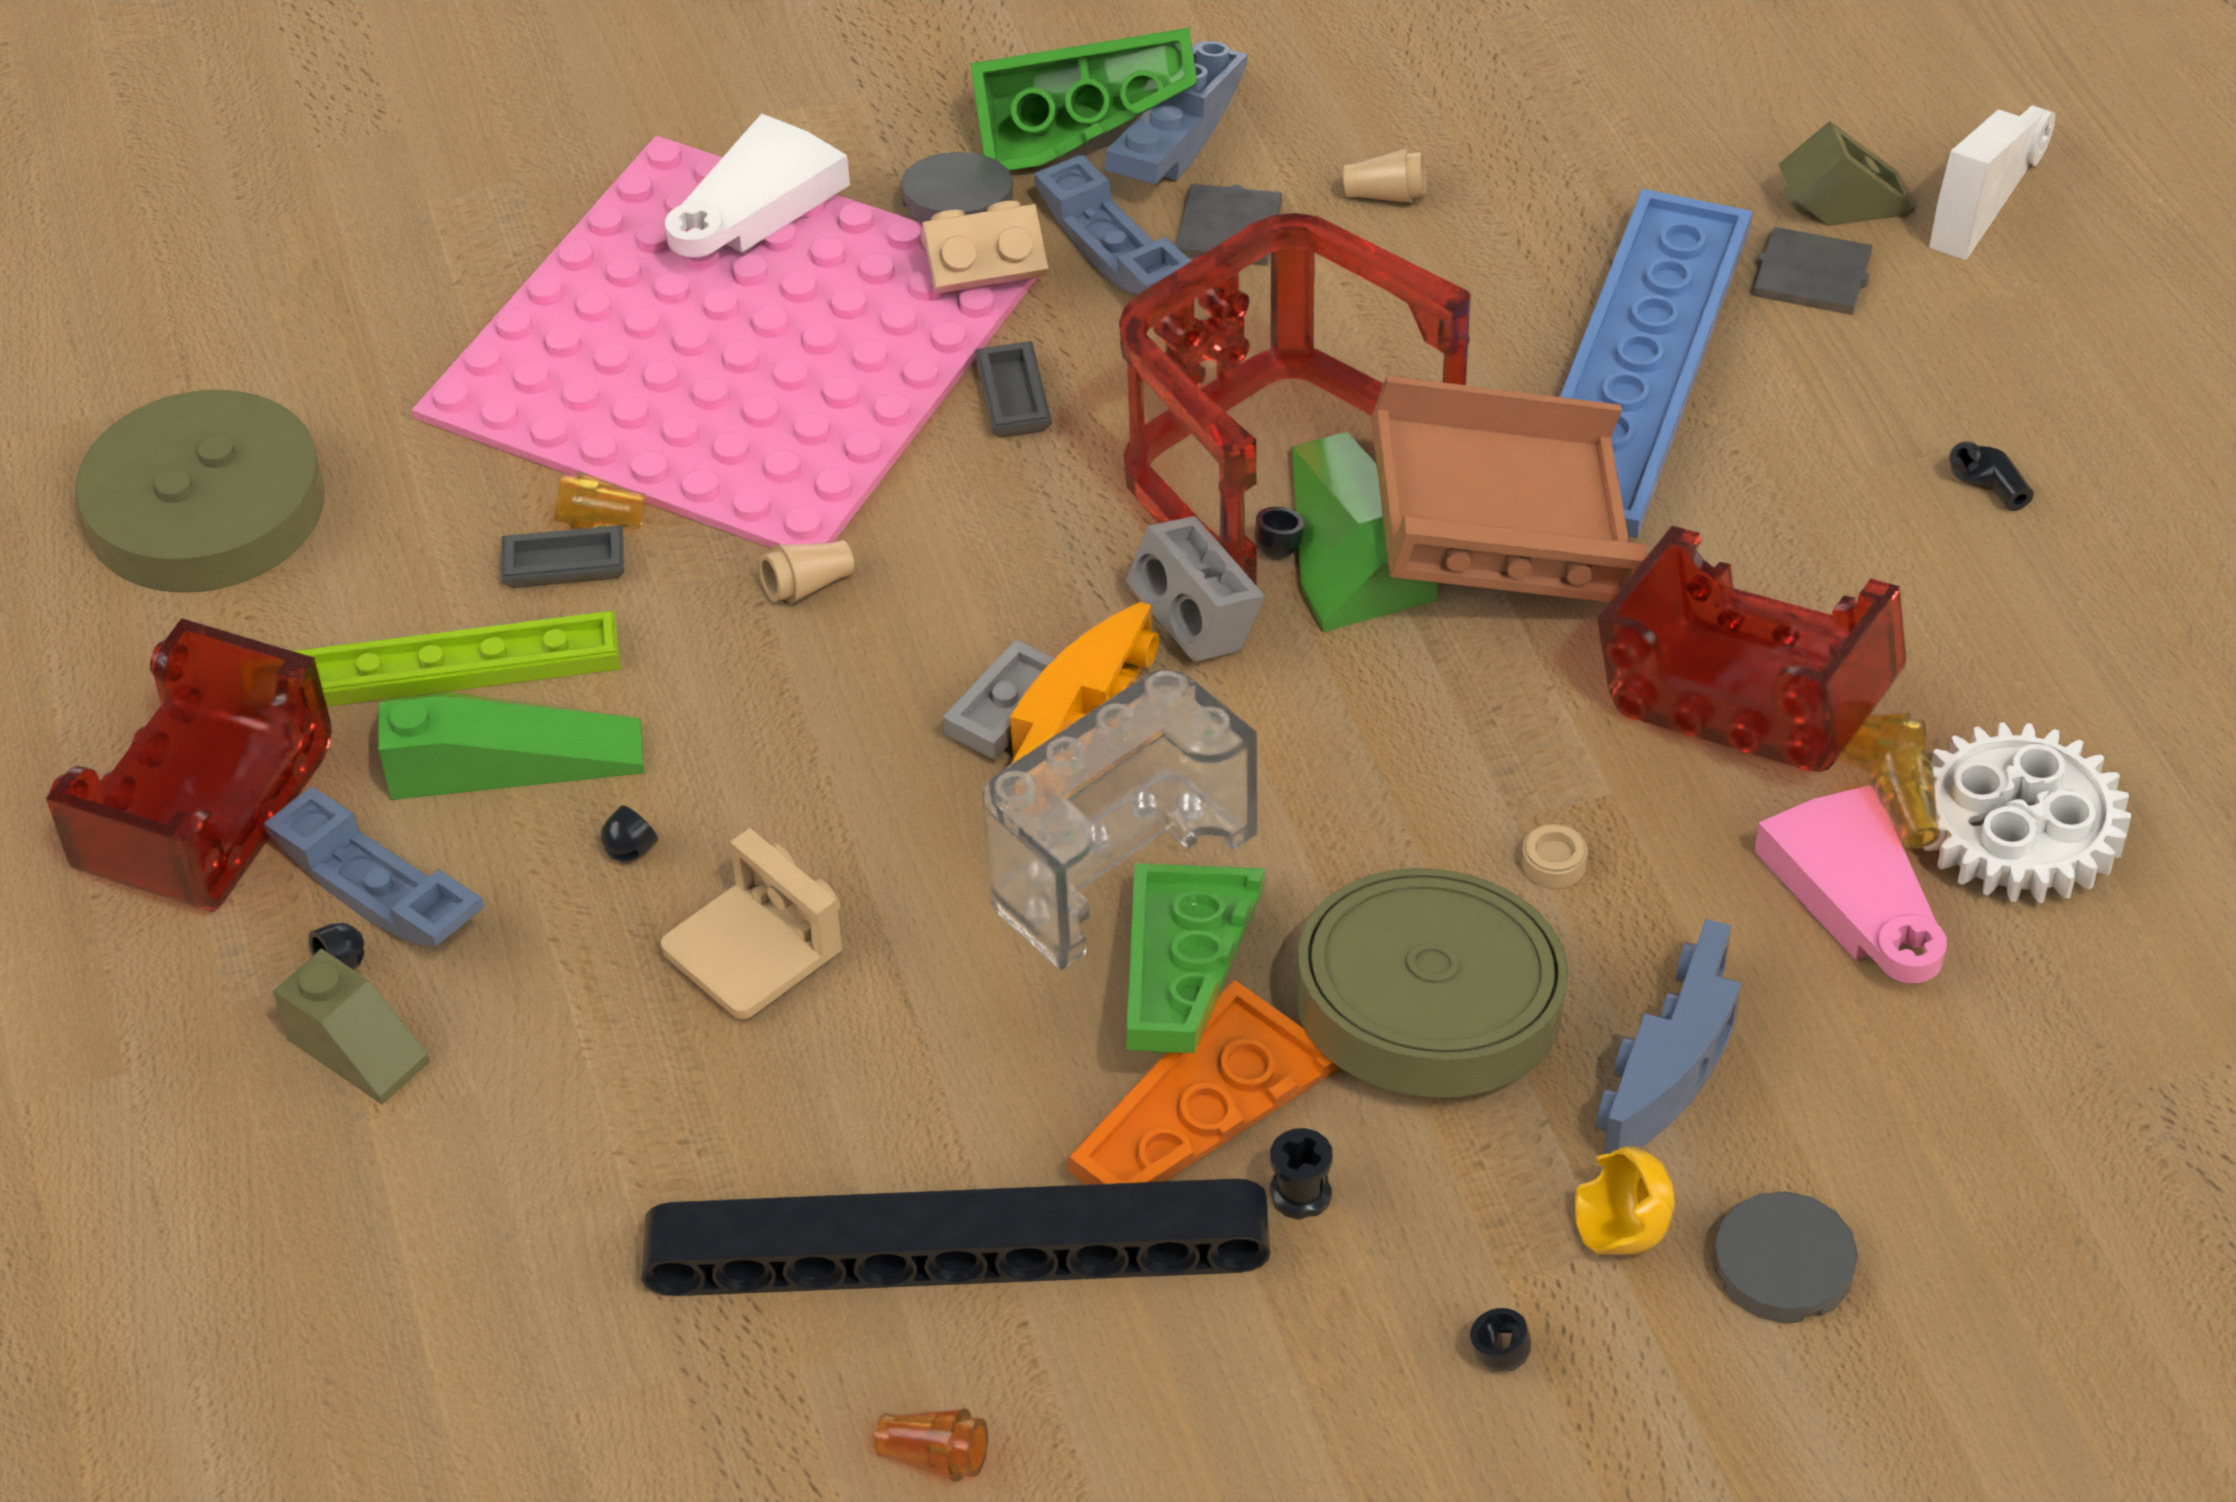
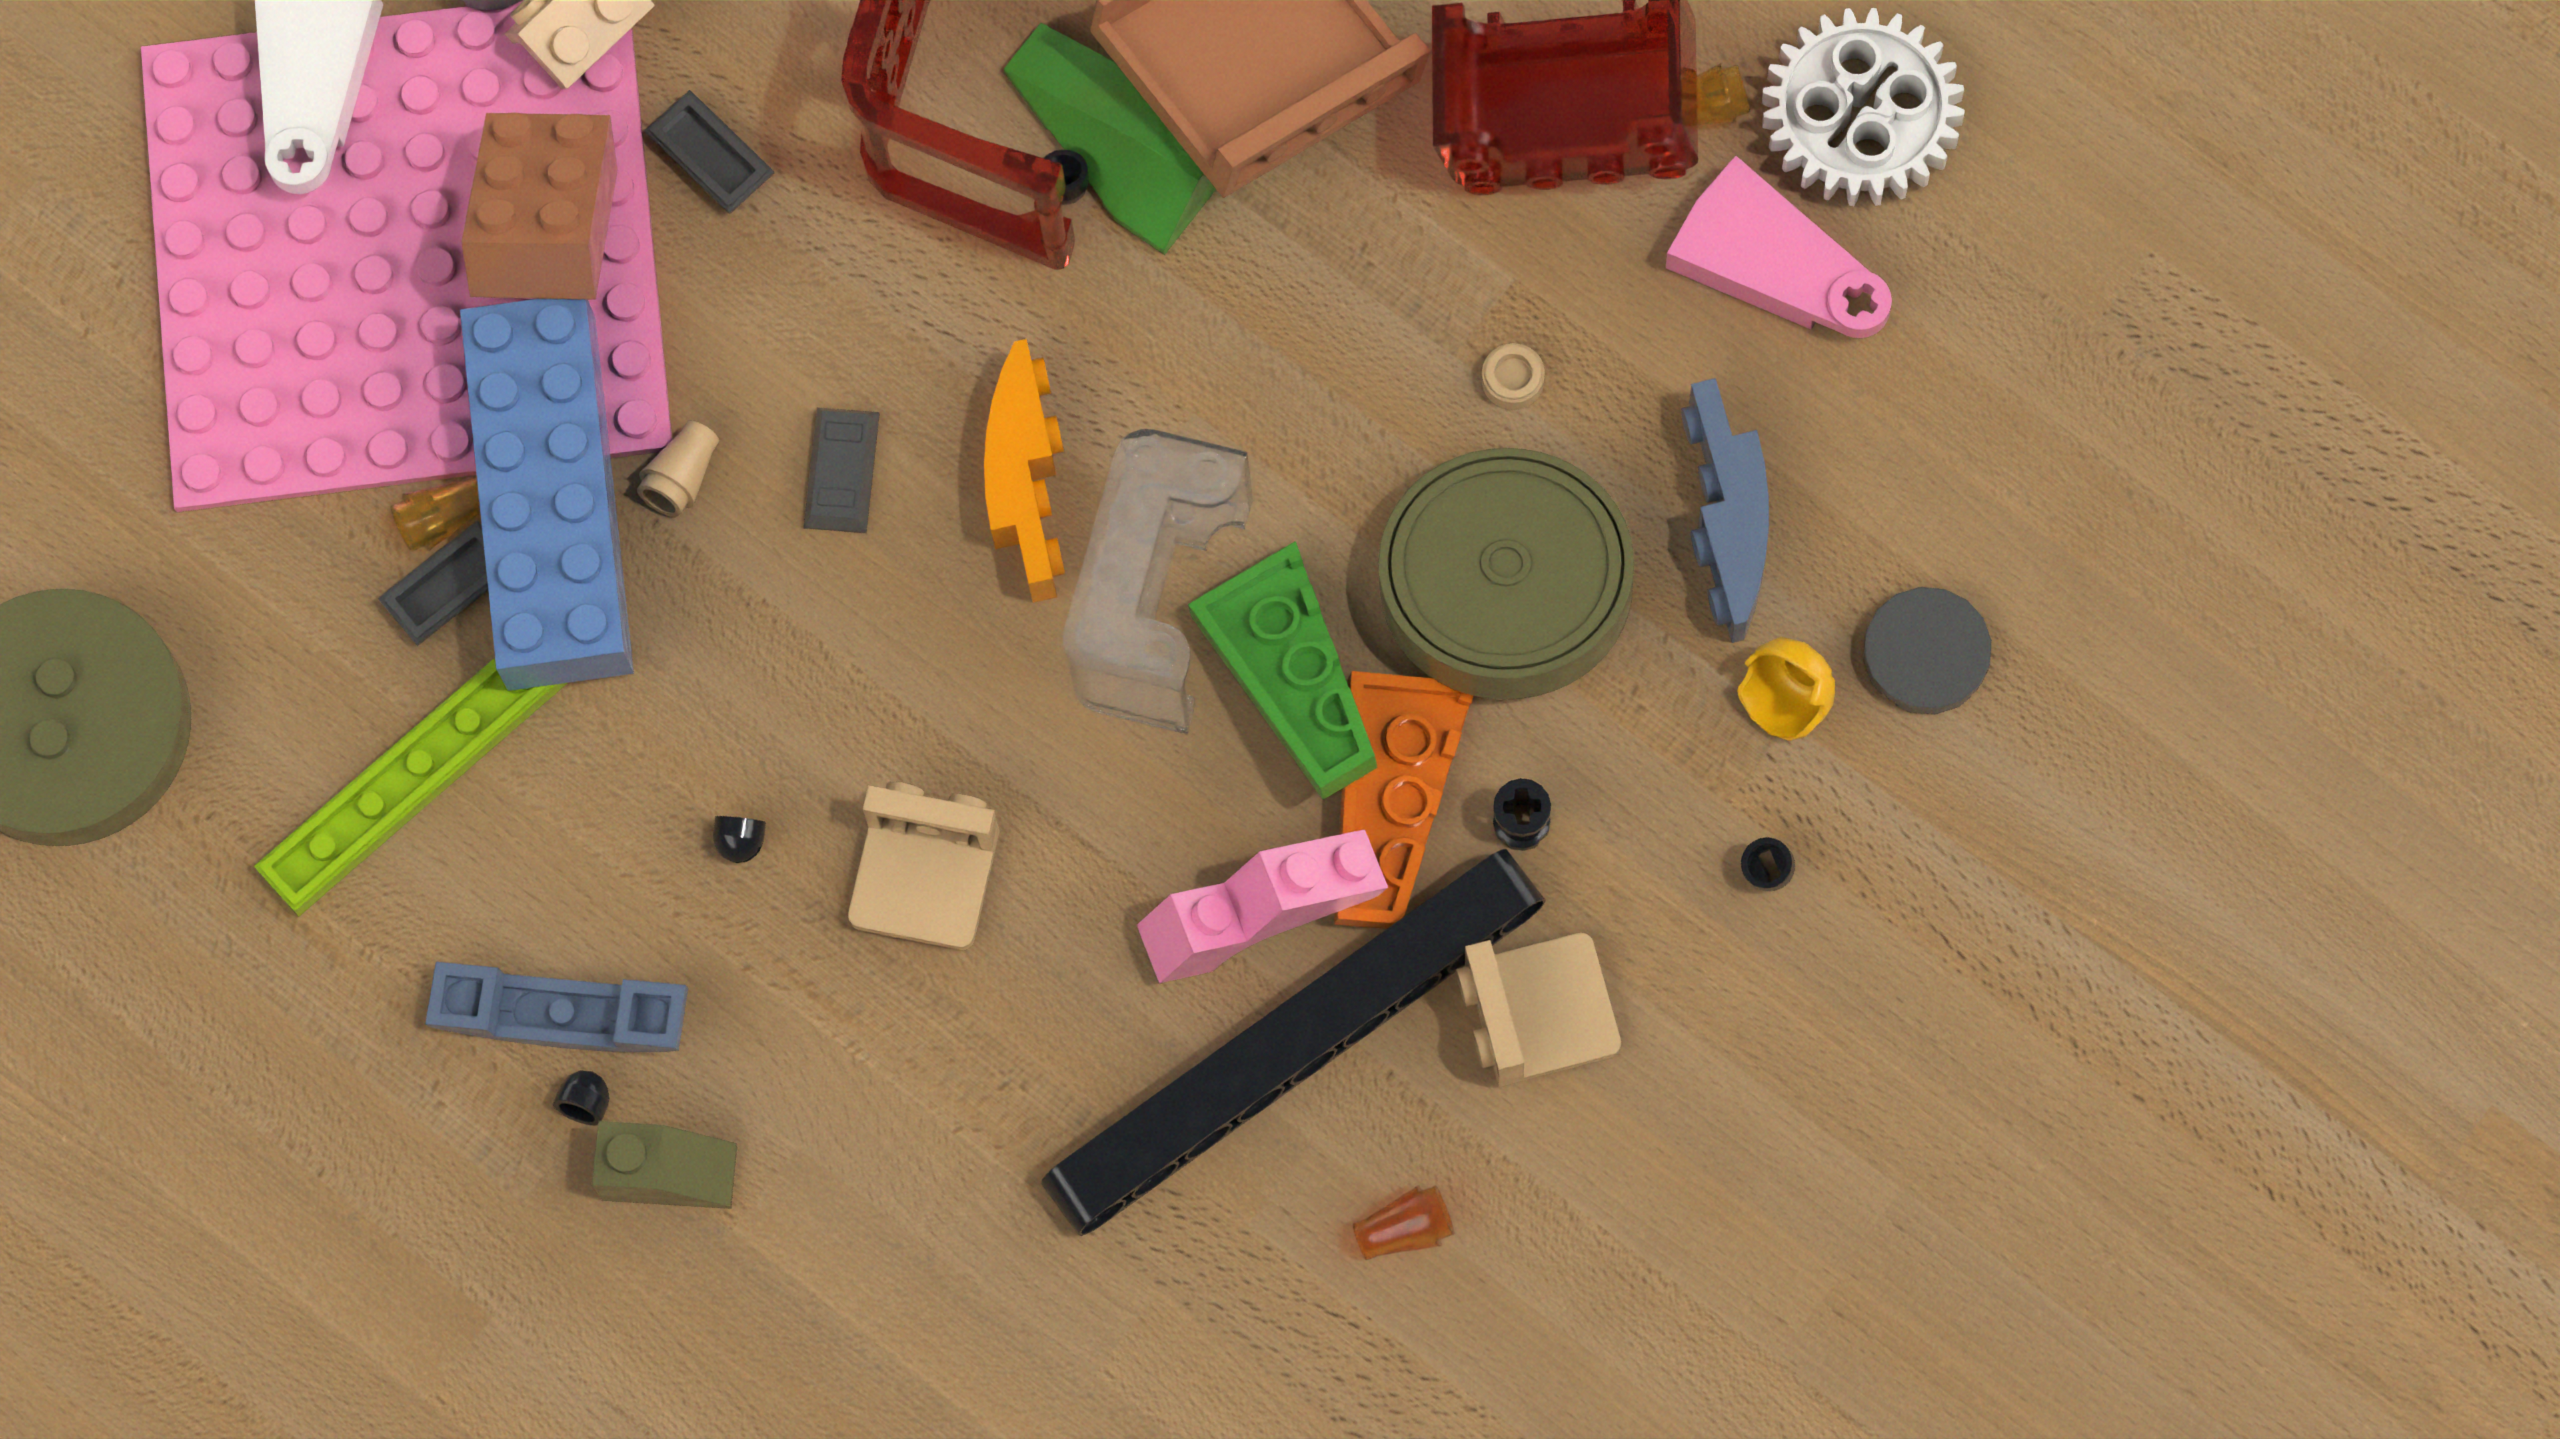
camera: 30 degrees left, 25 degrees up
clear red windscreen [46,618,332,912] -> none
bright green wedge [378,692,644,800] -> none
light grey plate [942,640,1055,760] -> none
light grey brick [1125,516,1265,662] -> none
clear yellow cone [1869,746,1941,849] -> none
none -> medium blue brick [460,299,634,691]
none -> nougat brick [461,112,617,300]
none -> dark grey tile [804,407,880,533]
none -> bright pink arch [1137,829,1388,983]
none -> tan bracket [1456,933,1621,1087]

